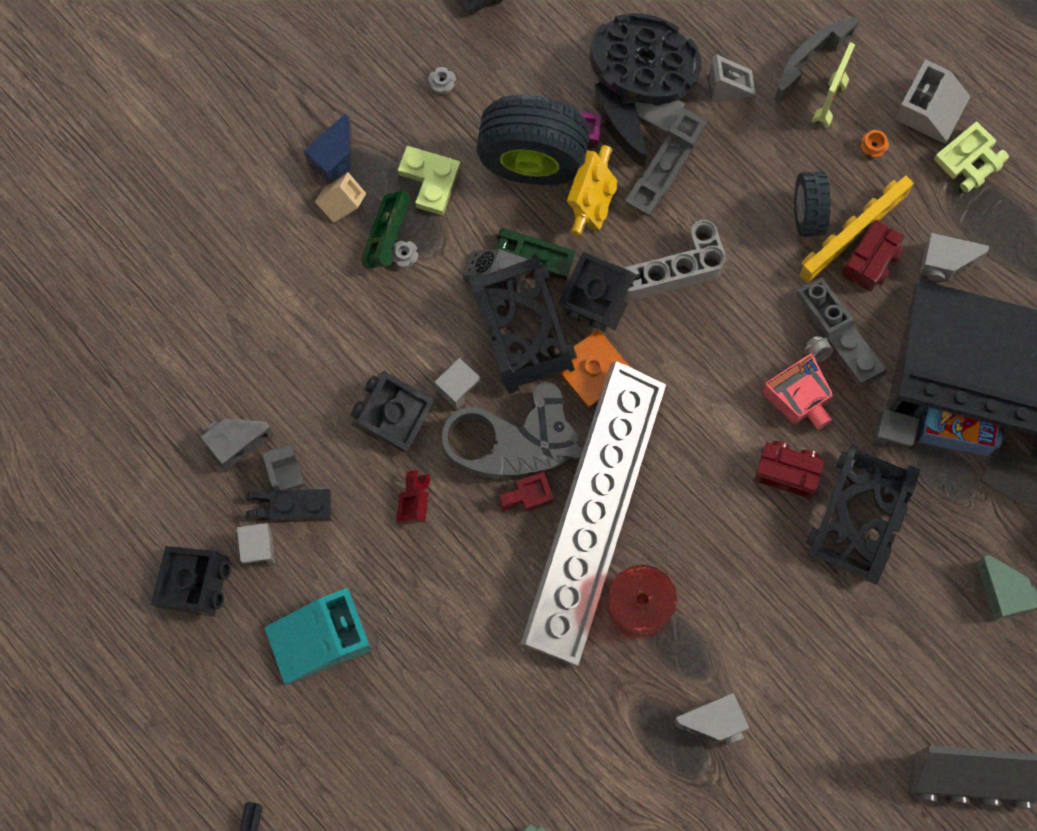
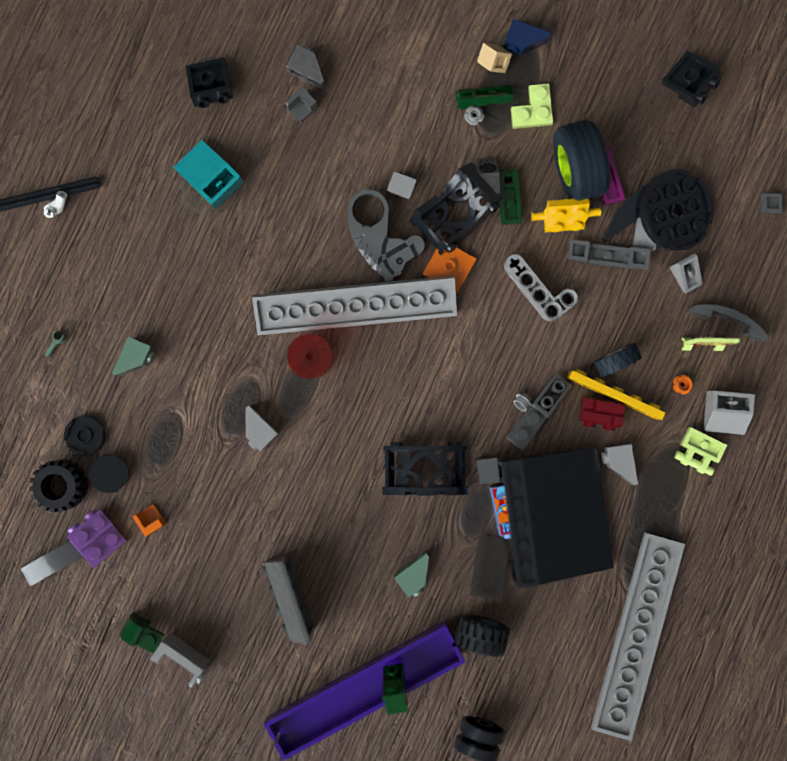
camera: 65 degrees right, 15 degrees up
light grey panel [237,523,275,565] -> none
black hinge [246,489,331,522] -> none
black plate [350,371,435,453] -> none
dark red plate [396,470,430,525] -> none
light grey plate [428,67,456,94] -> none
dark red plate [498,472,554,511] -> none
black plate [558,251,636,332] -> none
dark red brick [754,441,824,499] -> none
coral torso [762,354,833,430] -> none

